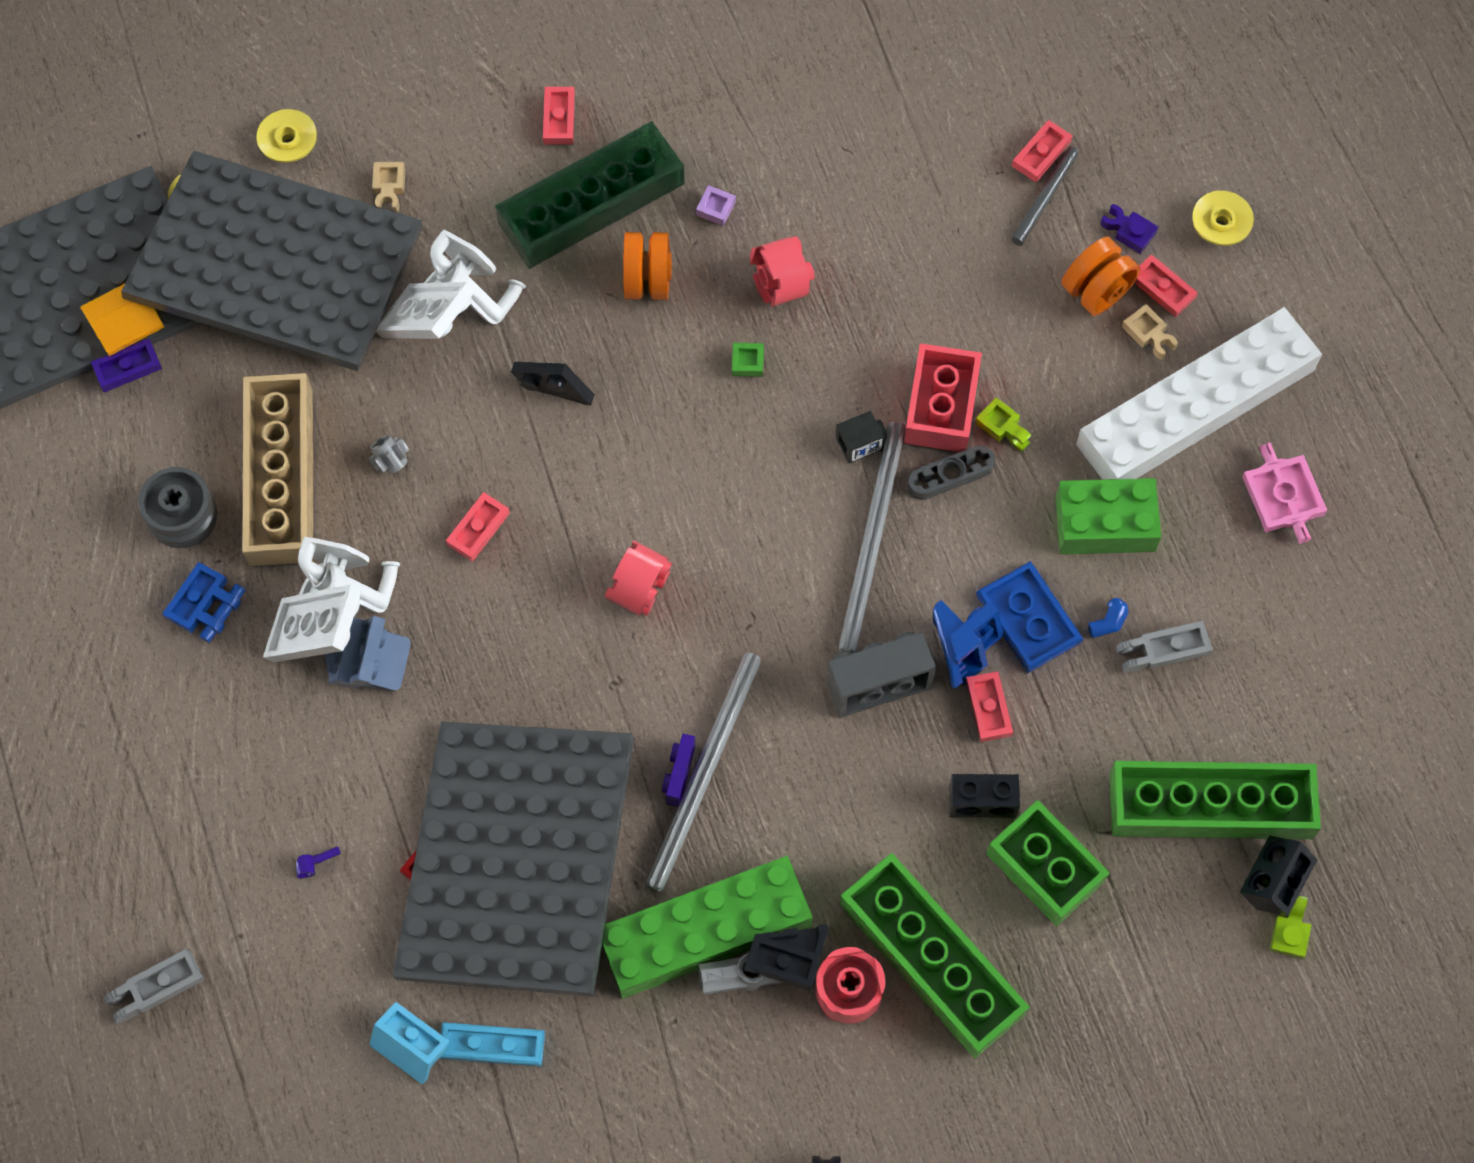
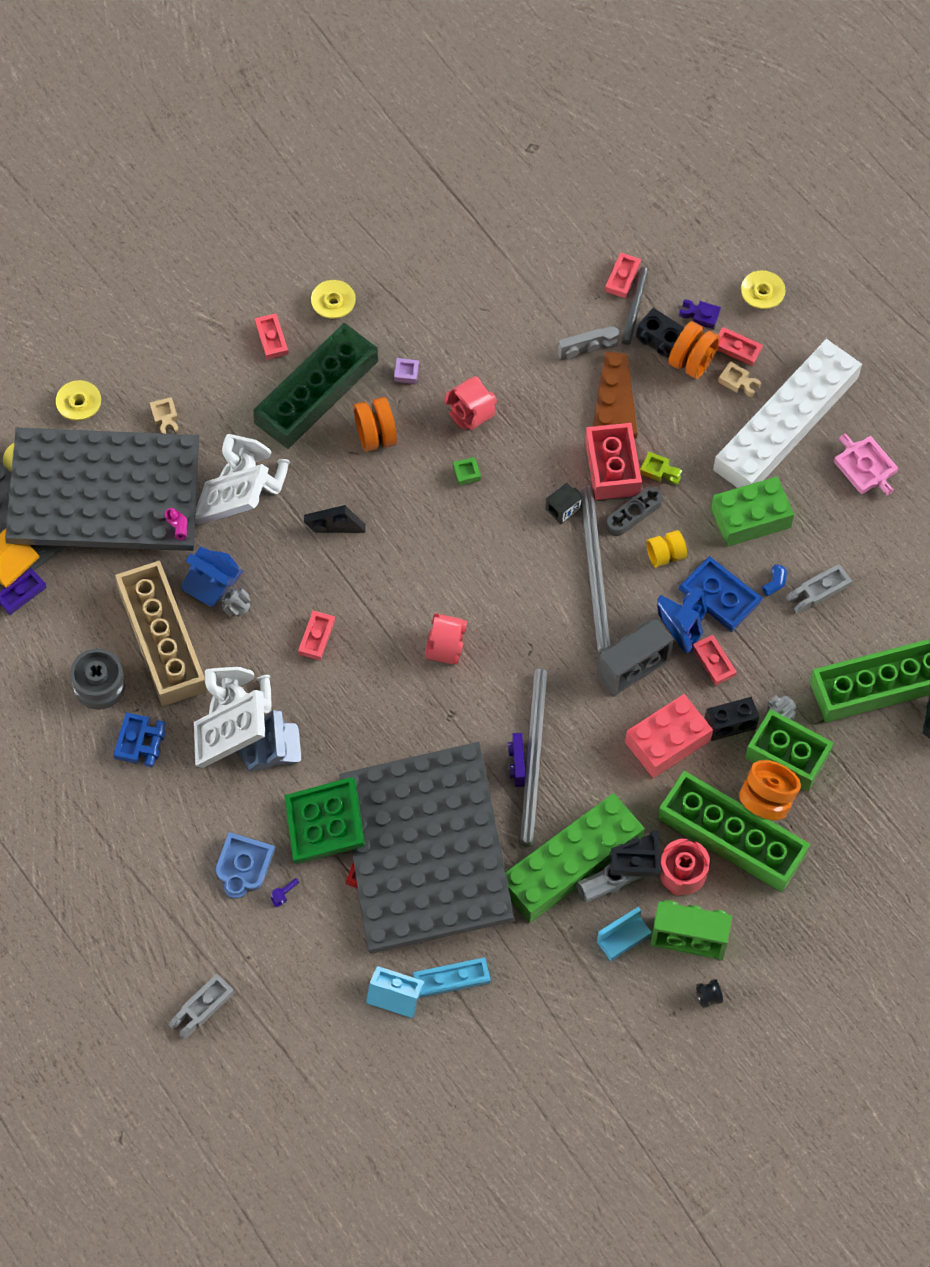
camera: 20 degrees left, 5 degrees down
none -> dark pink arm [164,508,188,540]
none -> blue piece [181,546,244,607]
none -> medium blue plate [216,832,275,898]
none -> green plate [285,777,365,864]
none -> light yellow dish [311,280,356,319]
none -> light grey hinge [557,326,620,360]
none -> dark orange wing [593,351,637,439]
none -> medium azure panel [597,907,652,961]
none -> coral brick [625,694,713,778]
none -> black brick [636,308,685,358]
none -> yellow wheel [646,530,687,568]
none -> bright green brick [650,900,732,960]
none -> orange wheel [739,760,801,820]
none -> light grey gear [767,695,796,720]

